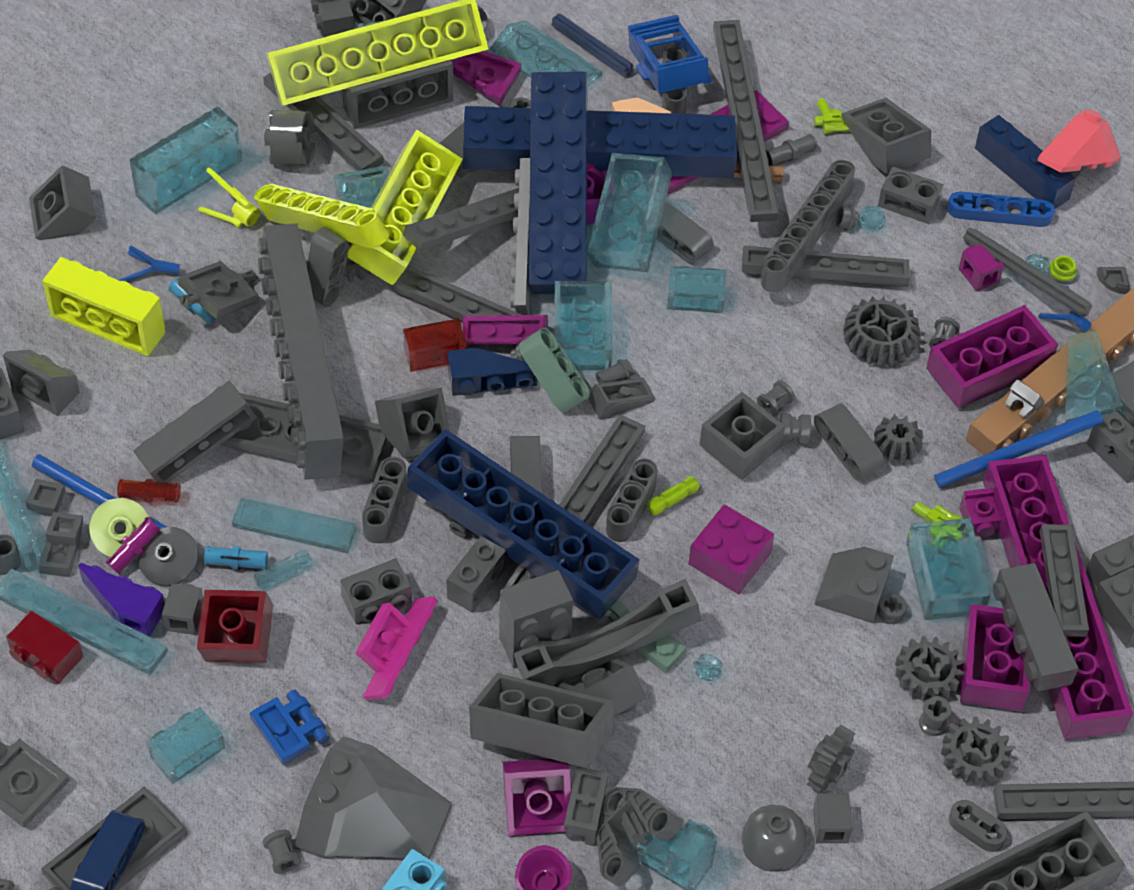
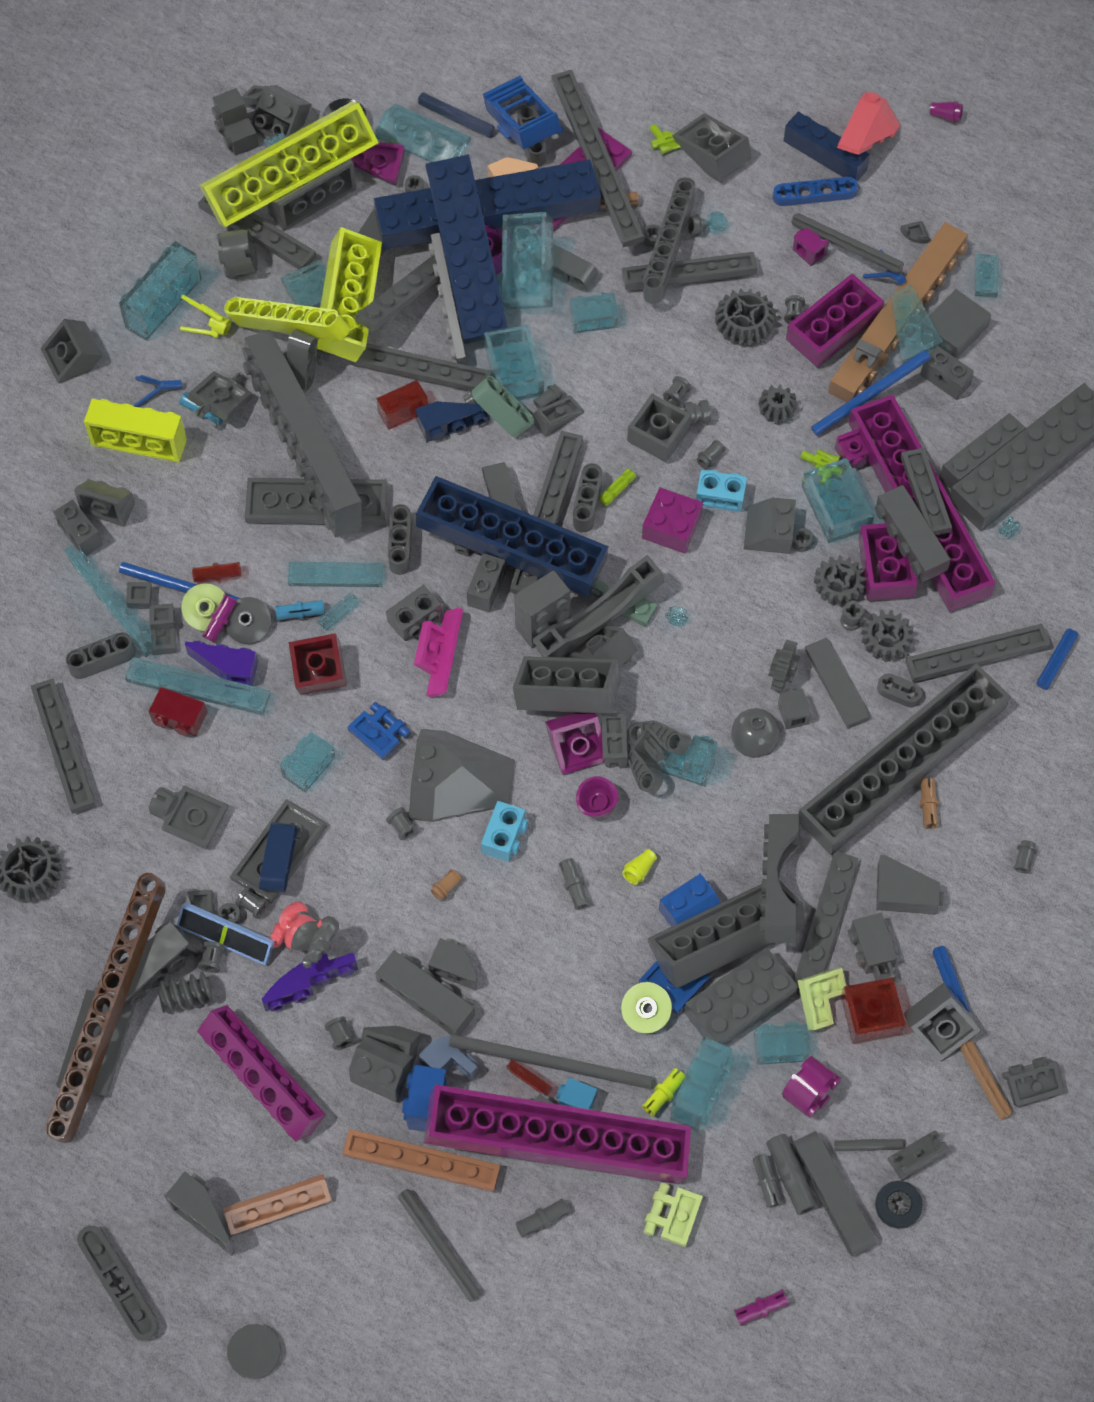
camera: 10 degrees left, 10 degrees up
dark grey brick [133,380,257,488] -> none
dark grey brick [162,583,203,635] -> none
dark grey slope [375,387,450,458] -> none
magenta tile [463,315,548,345] -> none
dark grey pin [766,134,817,166] -> none
dark grey beam [814,403,885,481] -> none
dark grey brick [878,167,944,224] -> none
clear light blue plate [1025,254,1050,274] -> none
lime plate [1049,255,1077,282] -> none
none -> dark grey bush [643,225,660,247]
none -> medium azure brick [696,470,747,512]
none -> dark grey pin [697,440,725,469]
none -> dark grey tile [805,637,870,729]

